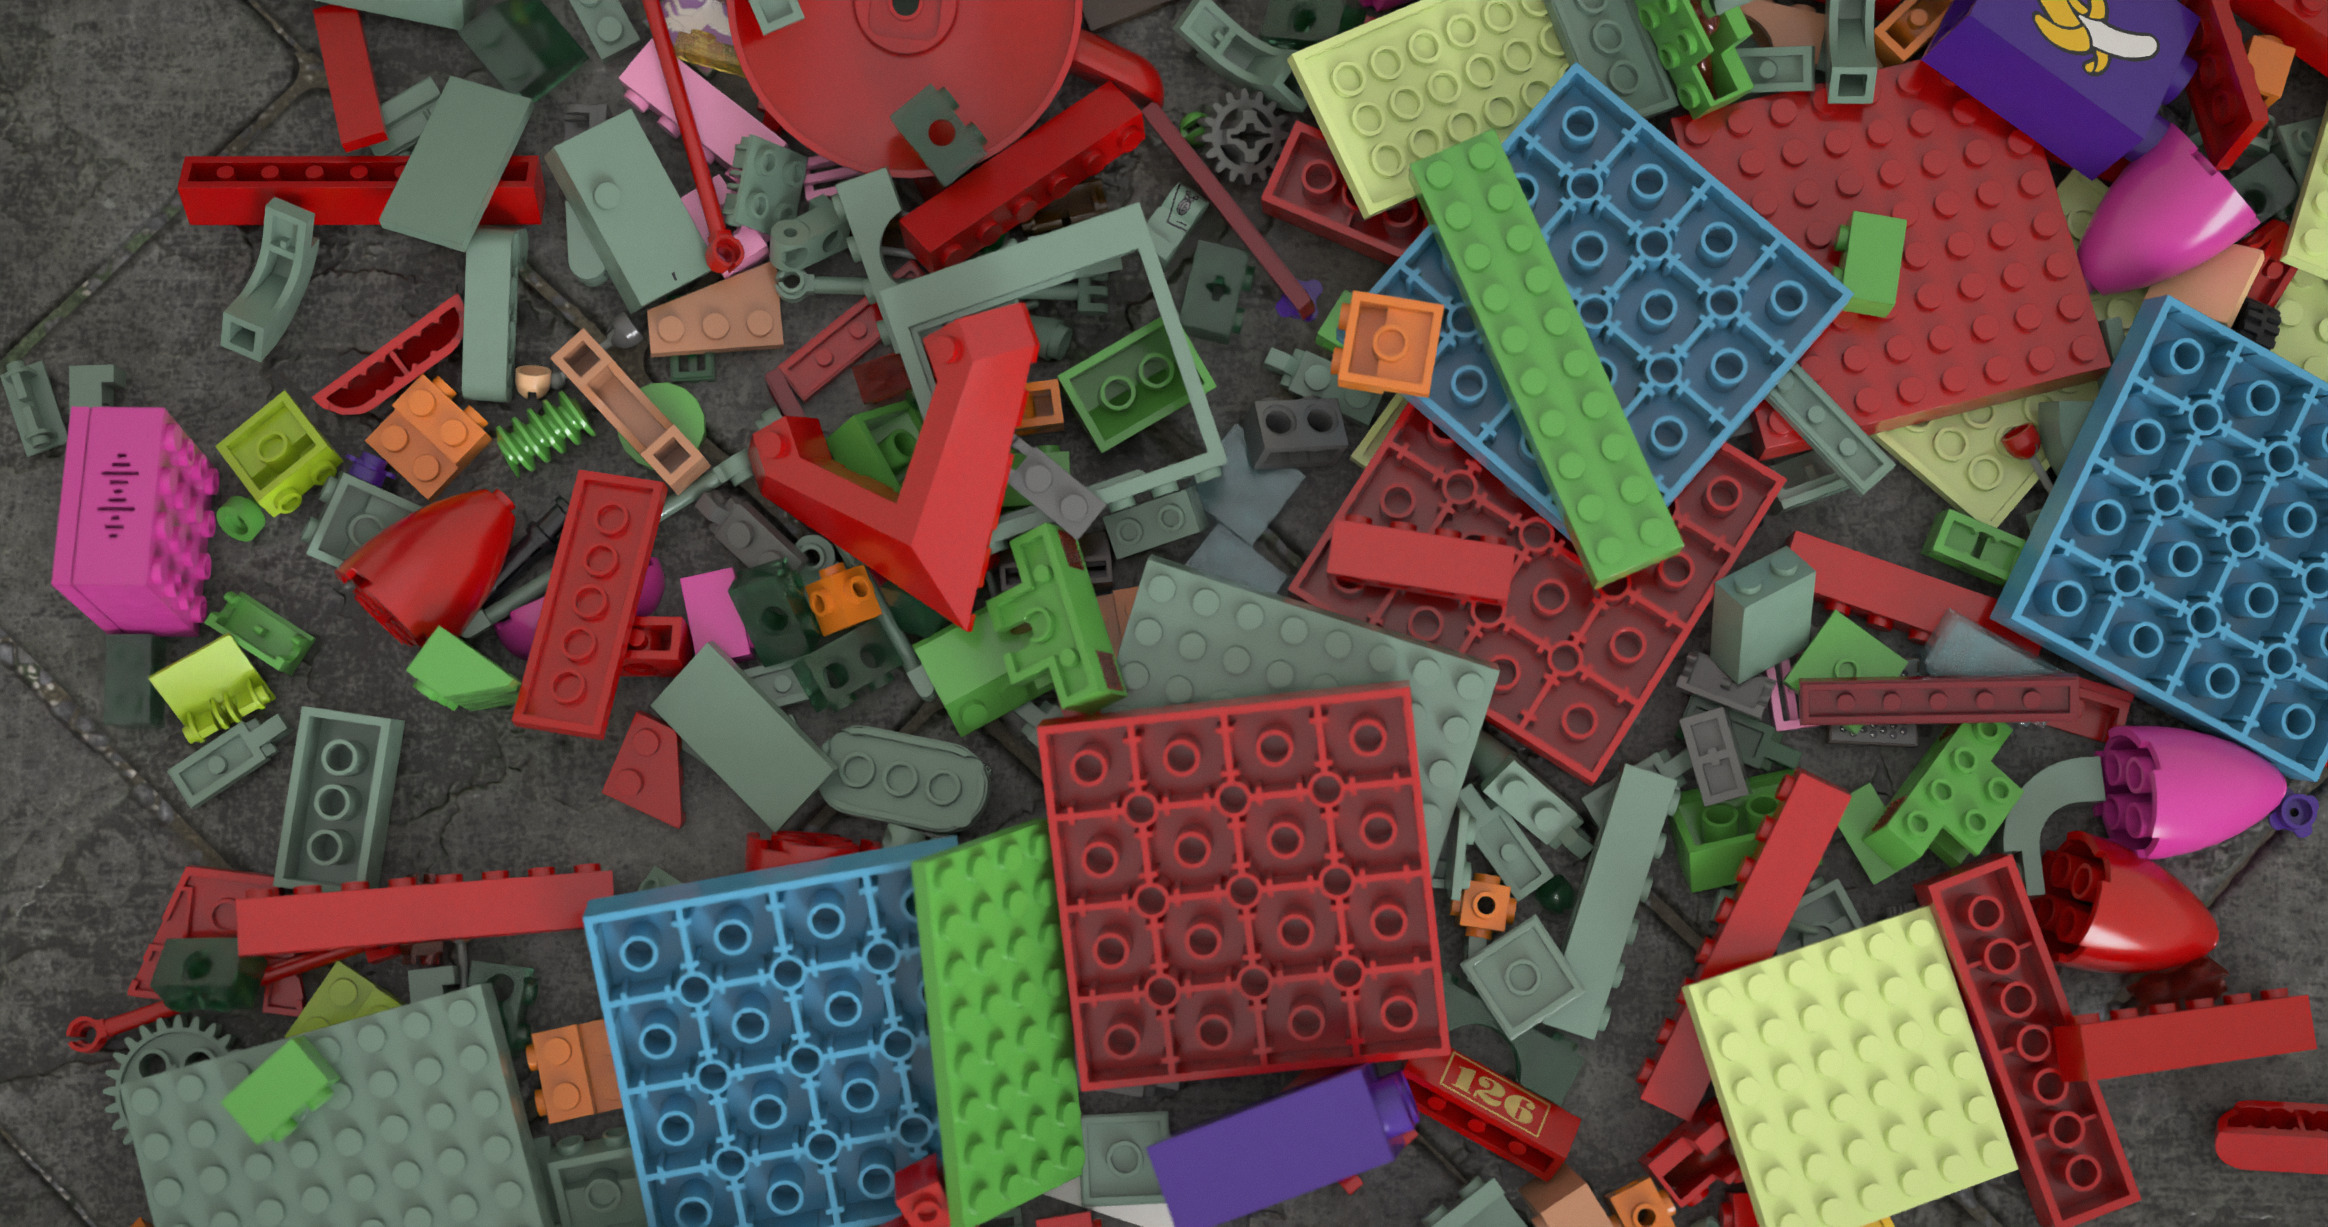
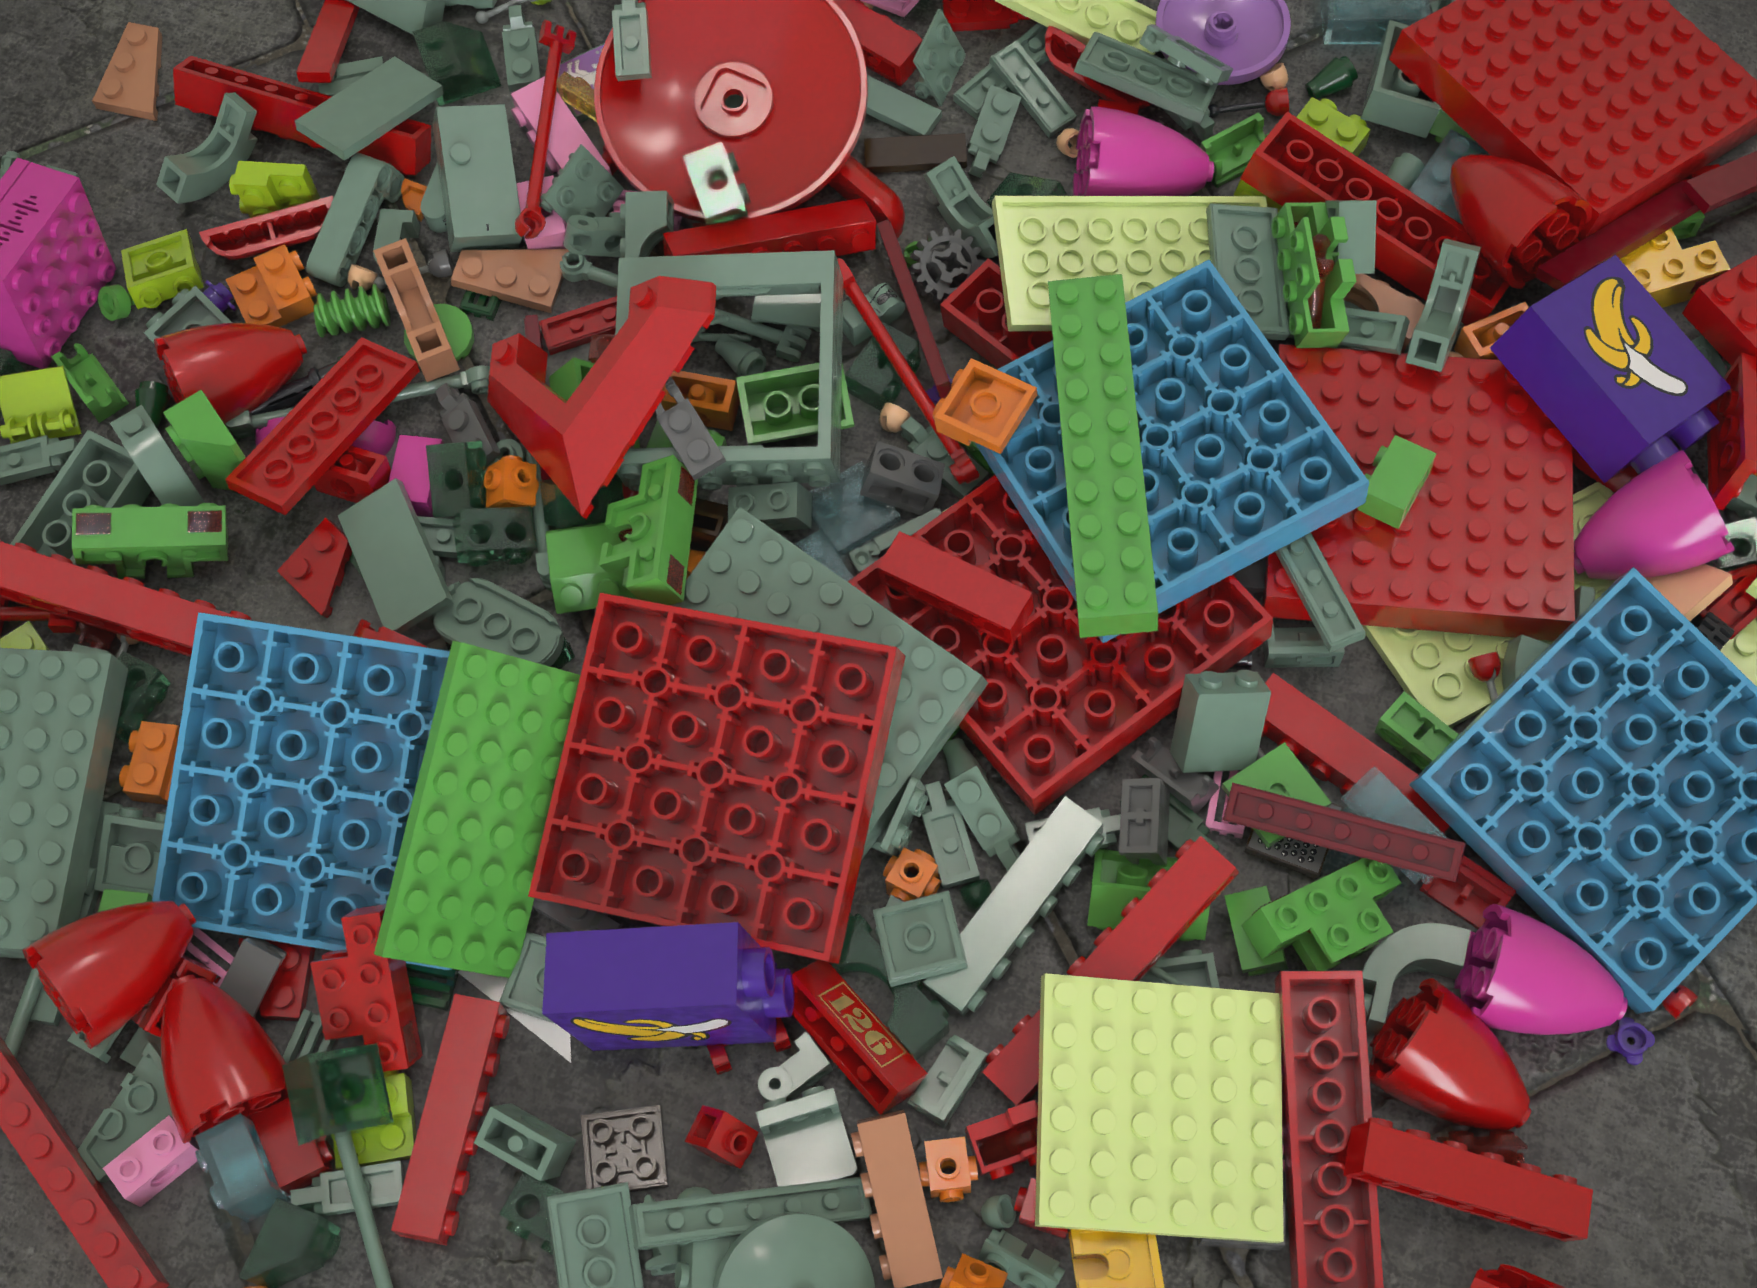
camera: 30 degrees right, 15 degrees down
none -> bright green piece [72,503,228,579]
none -> nougat wing [92,22,163,121]
none -> sand green arch [110,405,206,528]
none -> dark green cone [135,381,171,430]
none -> lime plate [229,161,321,218]
none -> sand green leg [373,209,421,275]
none -> orange tile [401,178,427,222]
none -> leg [758,1032,833,1103]
none -> red hinge [837,258,980,485]
none -> sand green hinge [848,508,942,574]
none -> light nougat hinge [879,403,911,433]
none -> sand green hinge [907,1035,987,1128]

